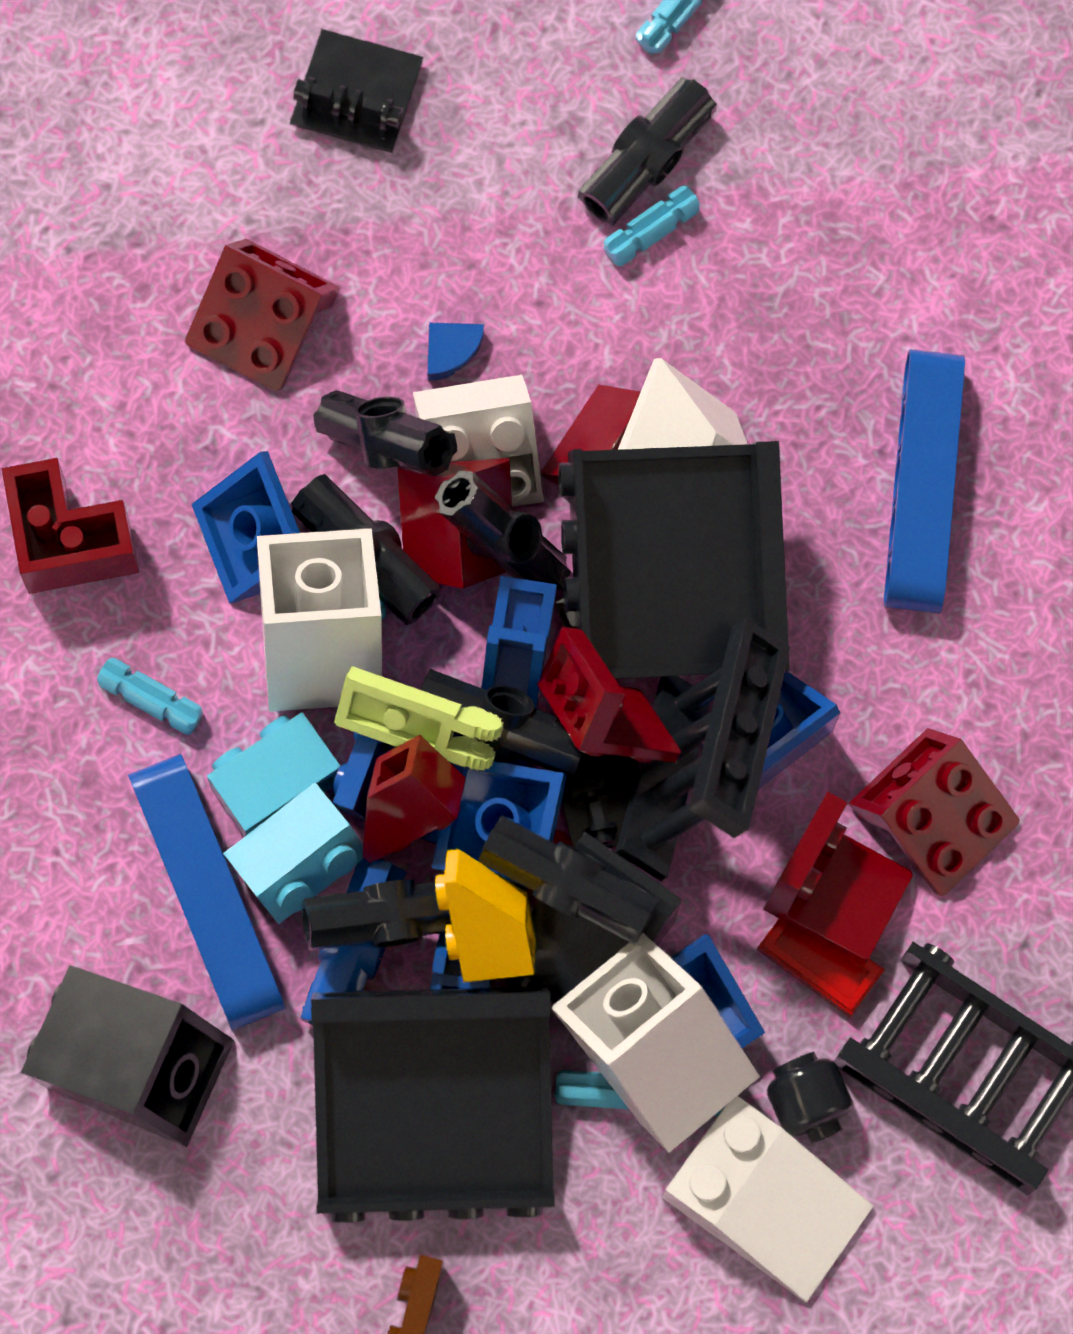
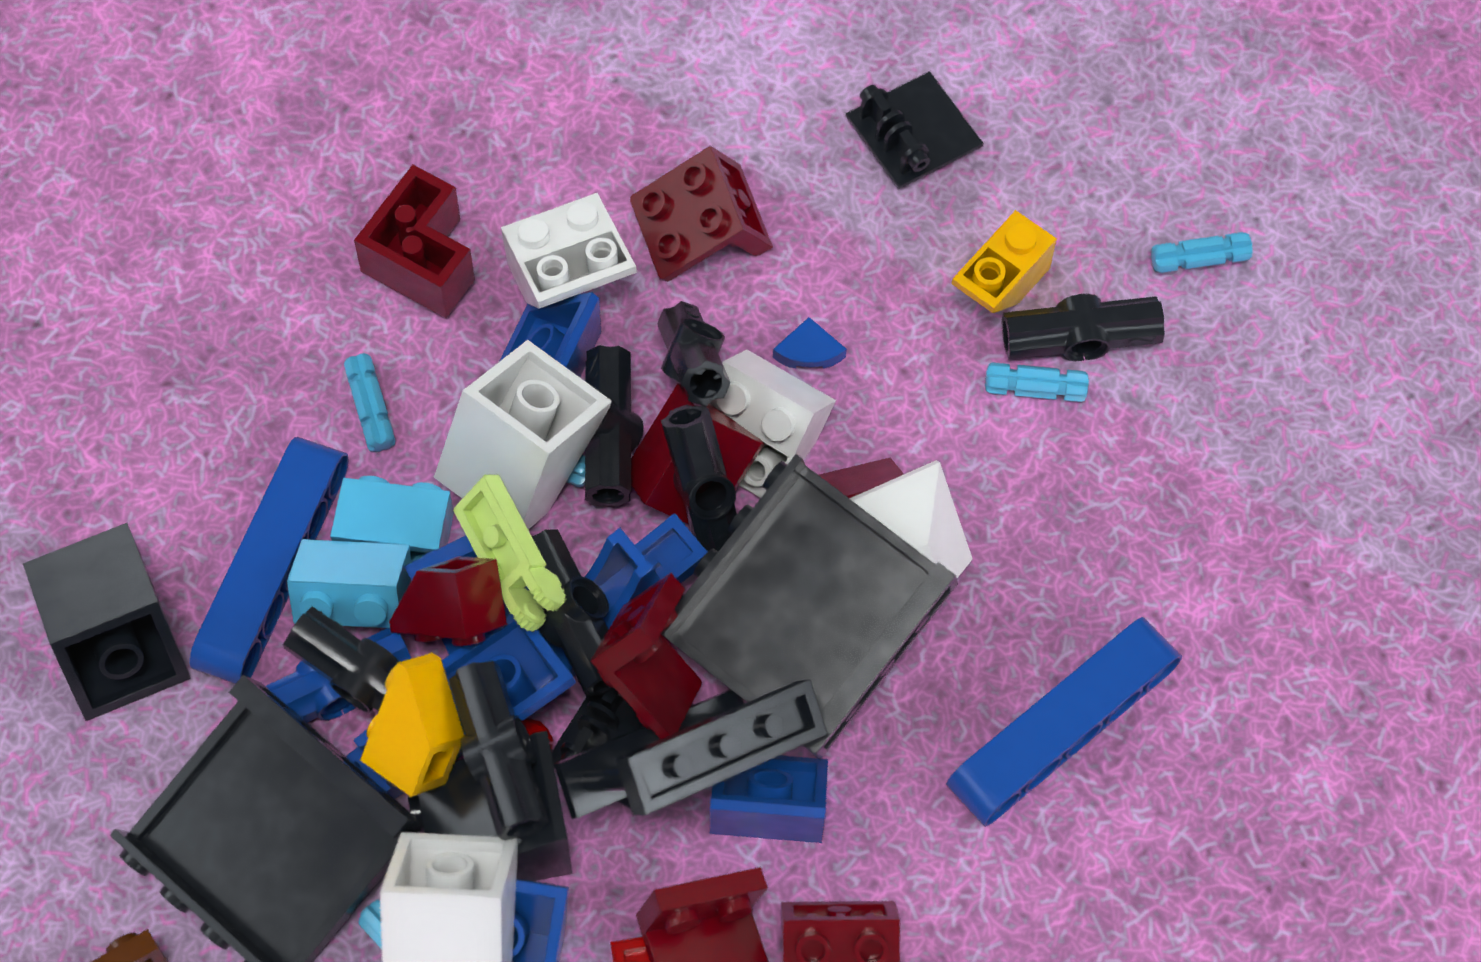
camera: 45 degrees right, 10 degrees down
none -> white slope [501,193,637,309]
none -> yellow slope [951,210,1057,313]

